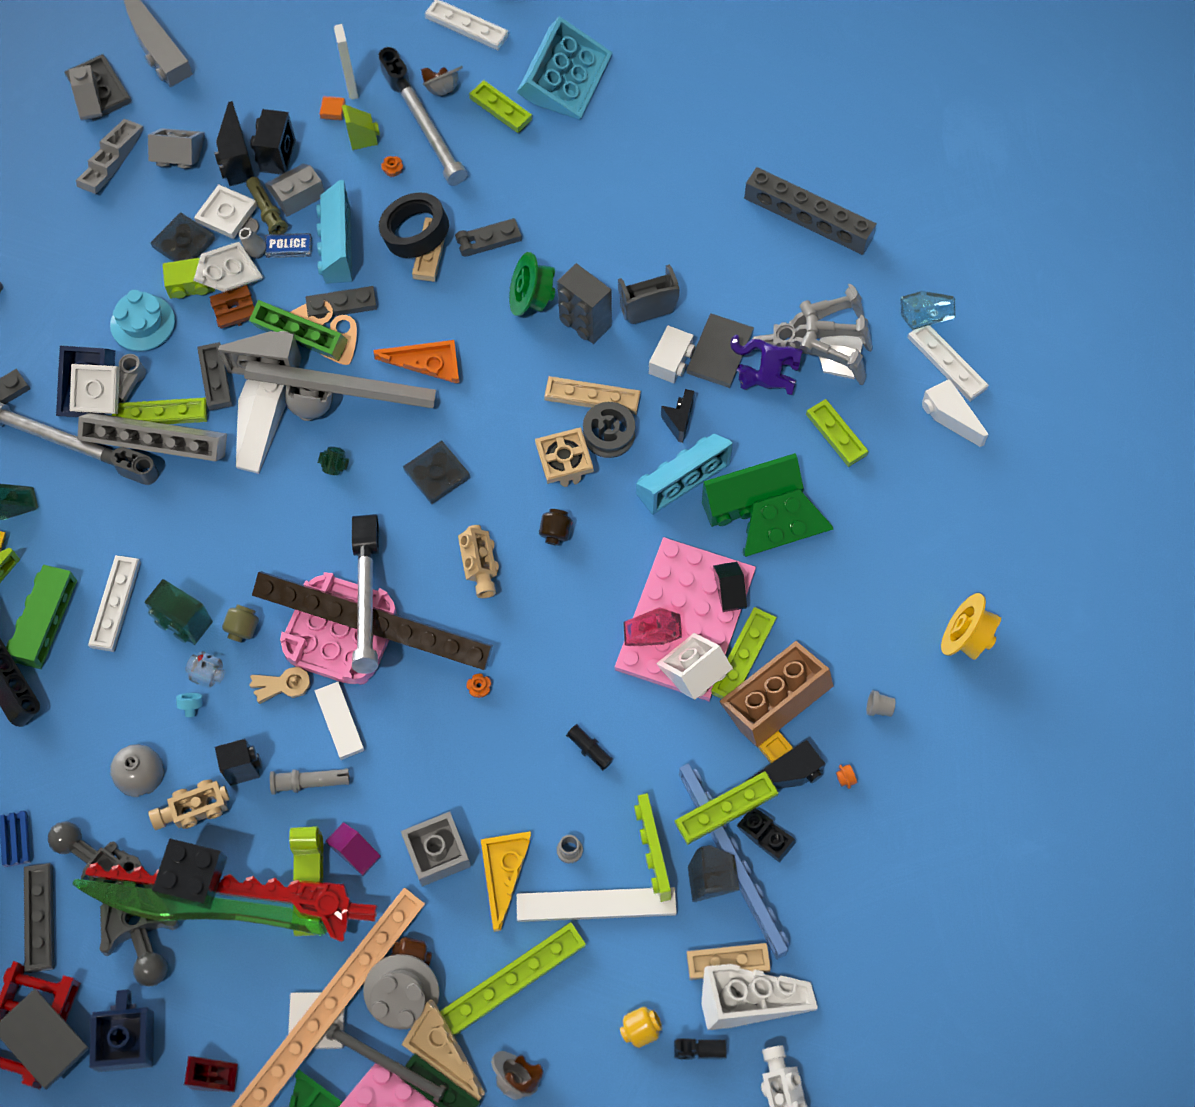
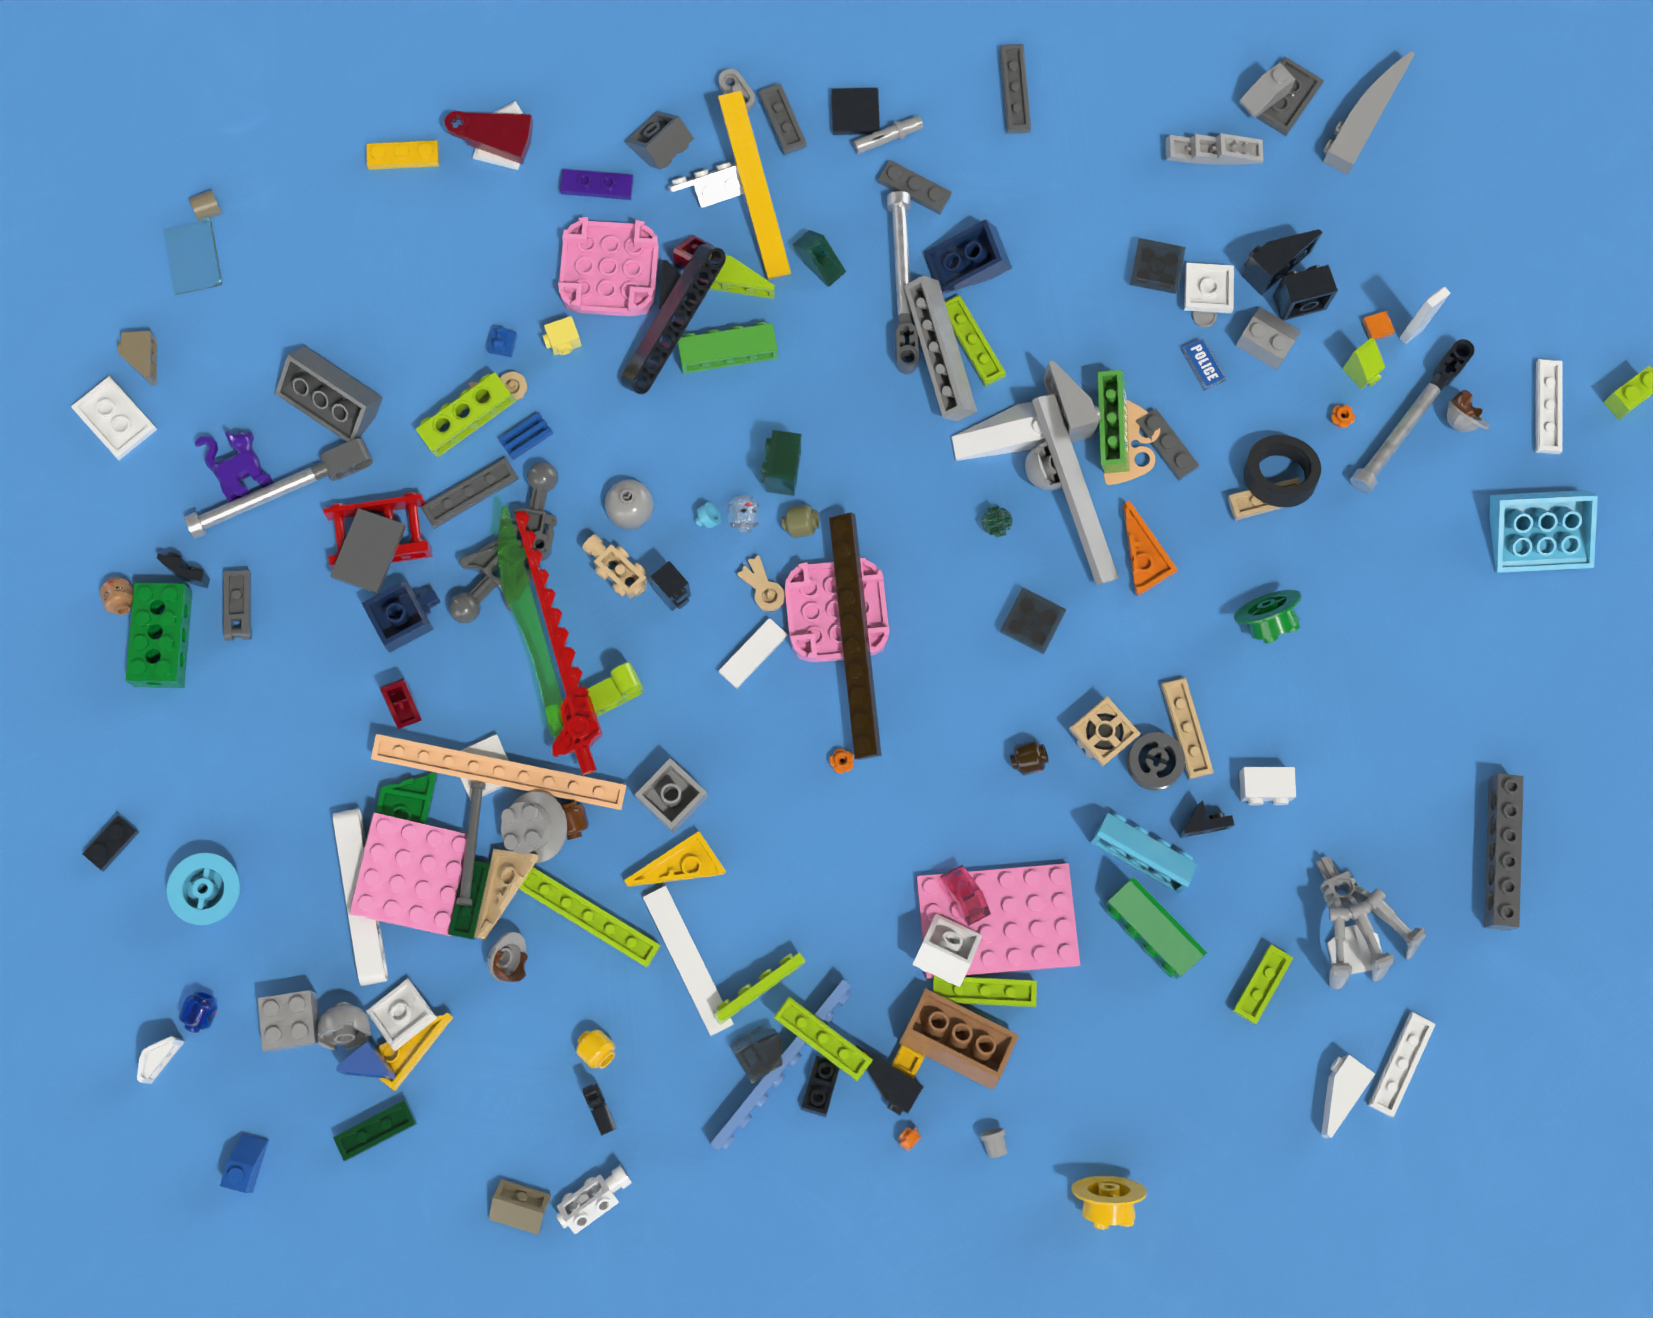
camera: 60 degrees right, 10 degrees up
white tile [70,364,120,414] -> none
white tile [88,555,141,652] -> none
medium azure piece [110,290,175,351] -> none
light grey piece [118,354,146,403] -> none
light grey slope [148,128,204,168] -> none
black brick [152,838,227,910] -> none
lime brick [162,258,215,299] -> none
white tile [193,242,263,292] -> none
dark grey plate [197,342,232,411] -> none
dark orange piece [210,285,255,329] -> none
light grey cone [239,227,266,258] -> none
olive pin [246,177,288,236] -> none
light grey pin [270,768,350,795] -> none
medium azure slope [317,180,352,284] -> none
magenta slope [325,822,381,876] -> none
flat silver piece [352,514,379,674] -> none
dark grey plate [455,218,522,257] -> none
tan brick [458,525,499,598] -> none
lime plate [469,80,532,133] -> none
dark grey brick [557,263,612,344] -> none
light grey piece [557,835,583,864] -> none
black pin [566,724,614,771] -> none
dark grey piece [618,264,680,324] -> none
dark grey tile [686,313,754,388] -> none
tan plate [686,943,770,980] -> none
white wedge [701,964,818,1030] -> none
black slope [713,562,747,612] -> none
dark purple animal [730,335,803,395] -> none
green wing [742,489,833,557] -> none
clear light blue slope [901,291,955,330] -> none

